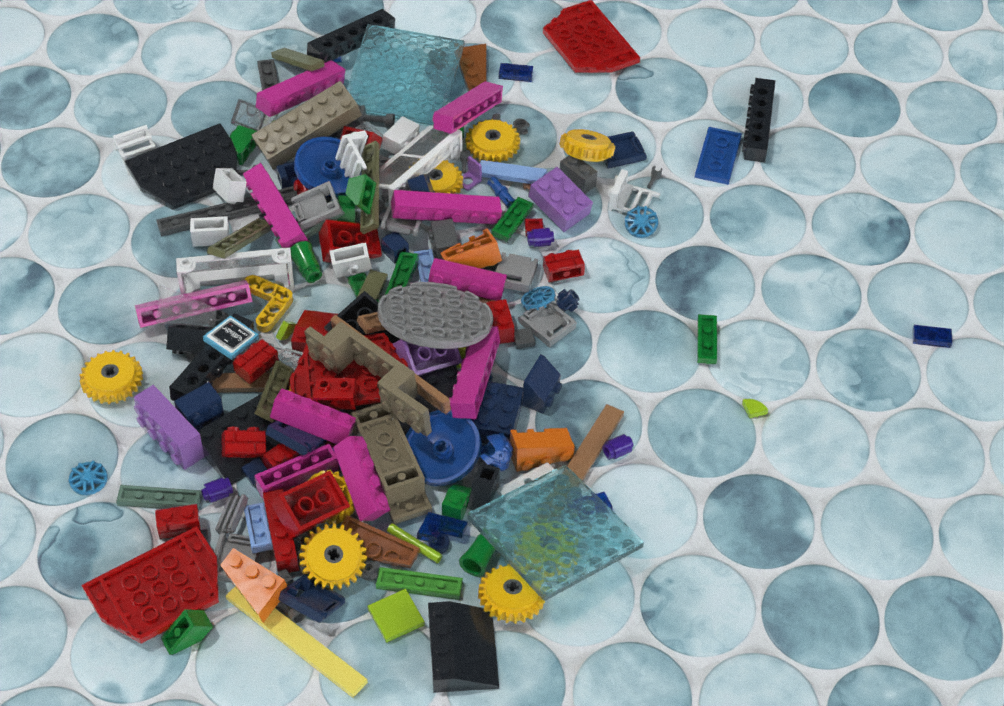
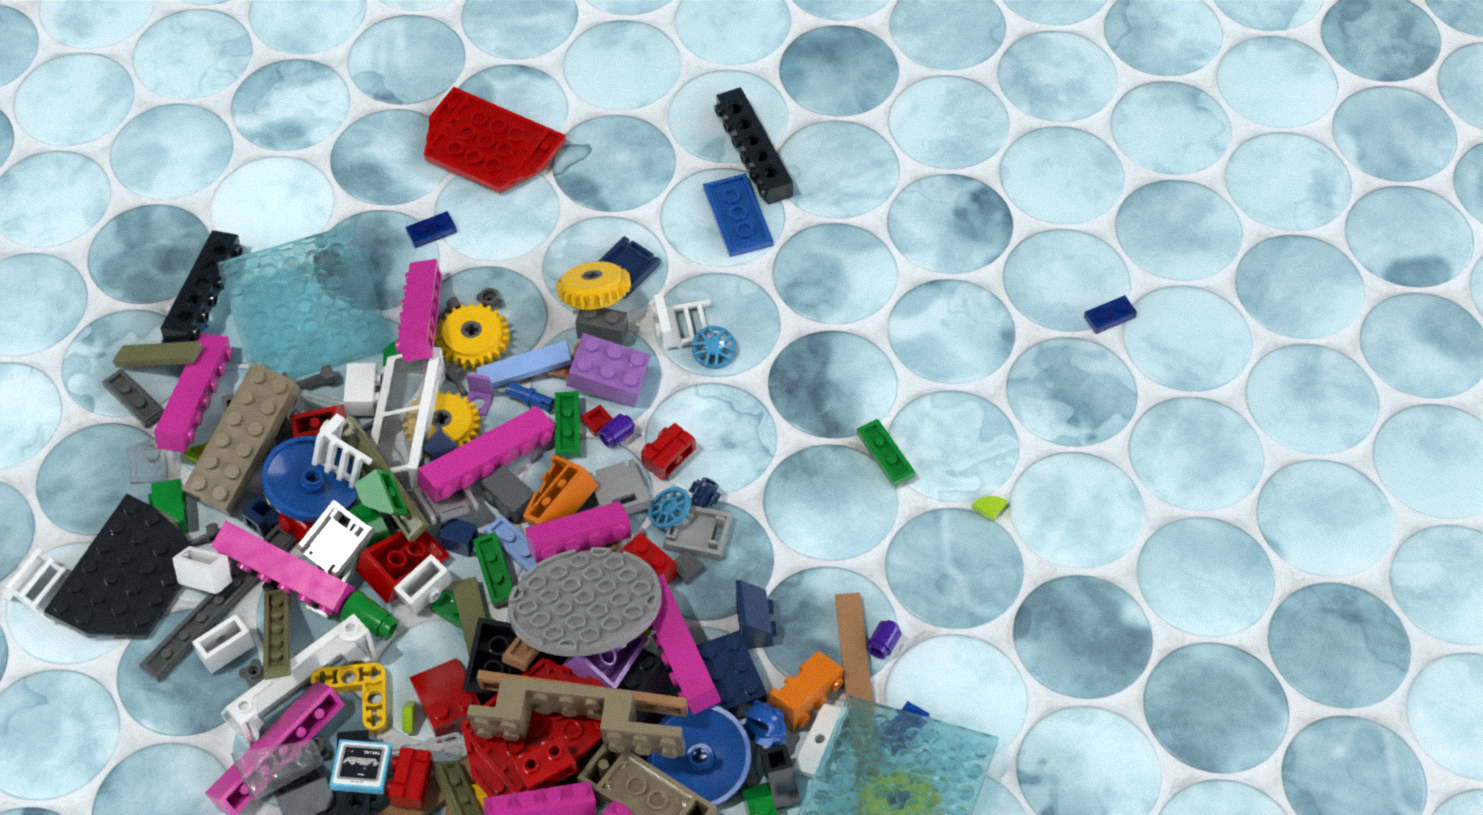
camera: 30 degrees left, 5 degrees up
dark orange wing [454,44,486,91] -> none
dark grey hand [647,166,662,189] -> none

